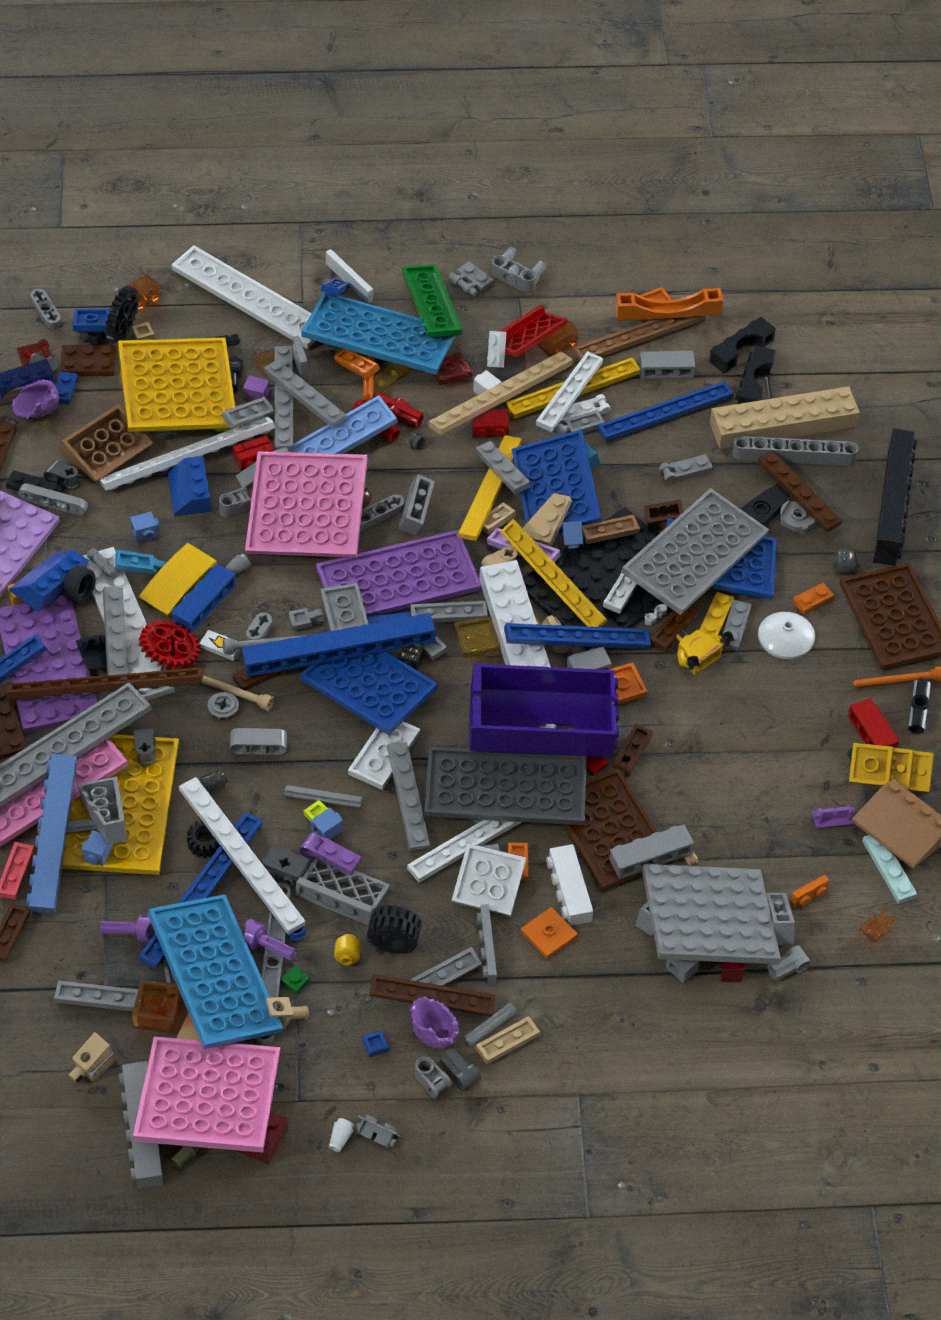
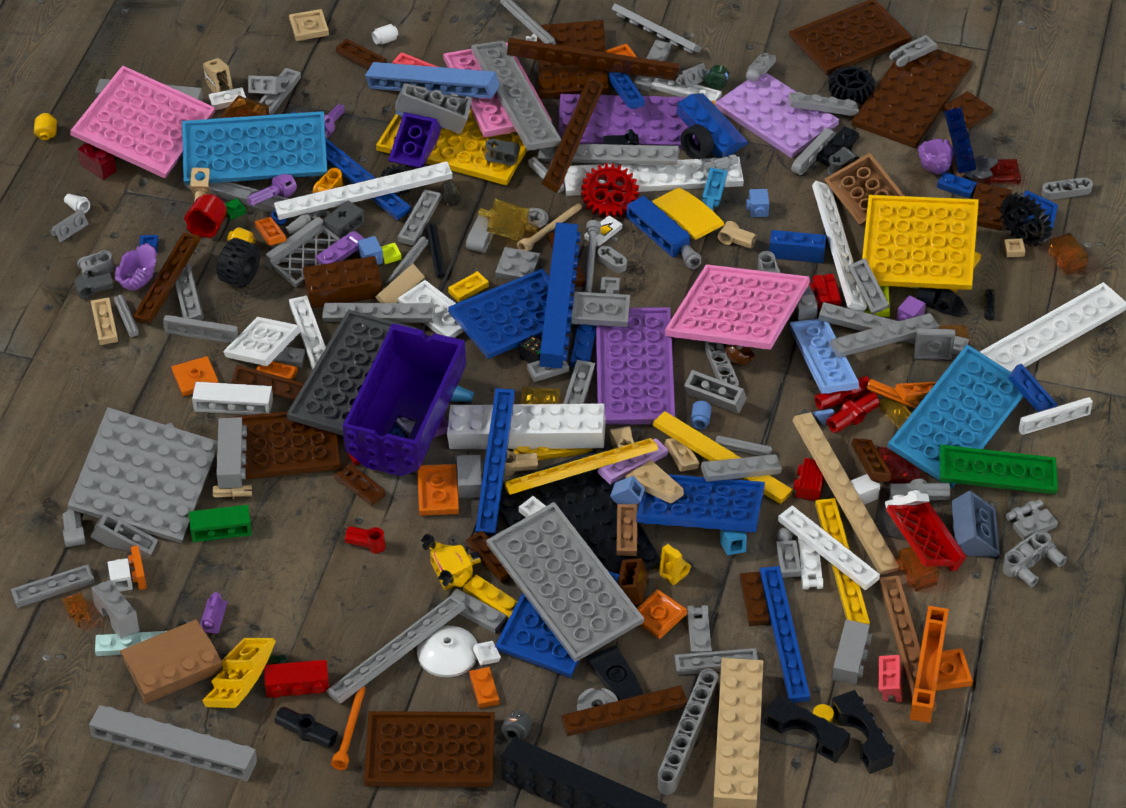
camera: 110 degrees right, 5 degrees down
none -> light grey tile [10,564,95,608]
none -> yellow head [34,113,57,140]
none -> light grey arch [91,580,139,639]
none -> white brick [108,558,133,592]
none -> red cylinder [184,194,227,239]
none -> green brick [189,505,252,543]
none -> white plate [208,87,247,110]
none -> reddish brown tile [231,364,305,400]
none -> light grey hinge [248,75,288,94]
none -> orange tile [254,217,286,246]
none -> light grey cone [286,214,312,236]
none -> reddish brown brick [302,256,382,308]
none -> light orange piece [313,168,343,193]
none -> light grey tile [326,595,466,704]
none -> red piece [345,526,386,554]
none -> tan tile [375,264,425,303]
none -> dark purple slope [388,112,442,168]
none -> light grey plate [398,189,442,246]
none -> black axle [427,223,445,279]
none -> yellow plate [448,271,489,302]
none -> white plate [473,641,501,665]
none -> clear yellow plate [477,199,538,241]
none -> light grey plate [495,247,540,280]
none -> light grey axle [528,157,565,193]
none -> orange plate [637,589,688,639]
none -> yellow plate [659,544,691,585]
none -> light grey tile [674,648,758,676]
none -> medium blue brick [690,401,712,430]
none -> light grey axle [715,435,772,456]
none -> tan piece [718,221,757,249]
none -> reddish brown plate [740,572,769,626]
none -> medium blue slope [812,409,834,425]
none -> yellow tile [813,704,834,723]
none -> reddish brown plate [851,438,891,483]
none -> coral hinge [879,655,903,702]
none -> light grey piece [889,479,950,500]
none -> sand blue slope [952,490,1000,557]

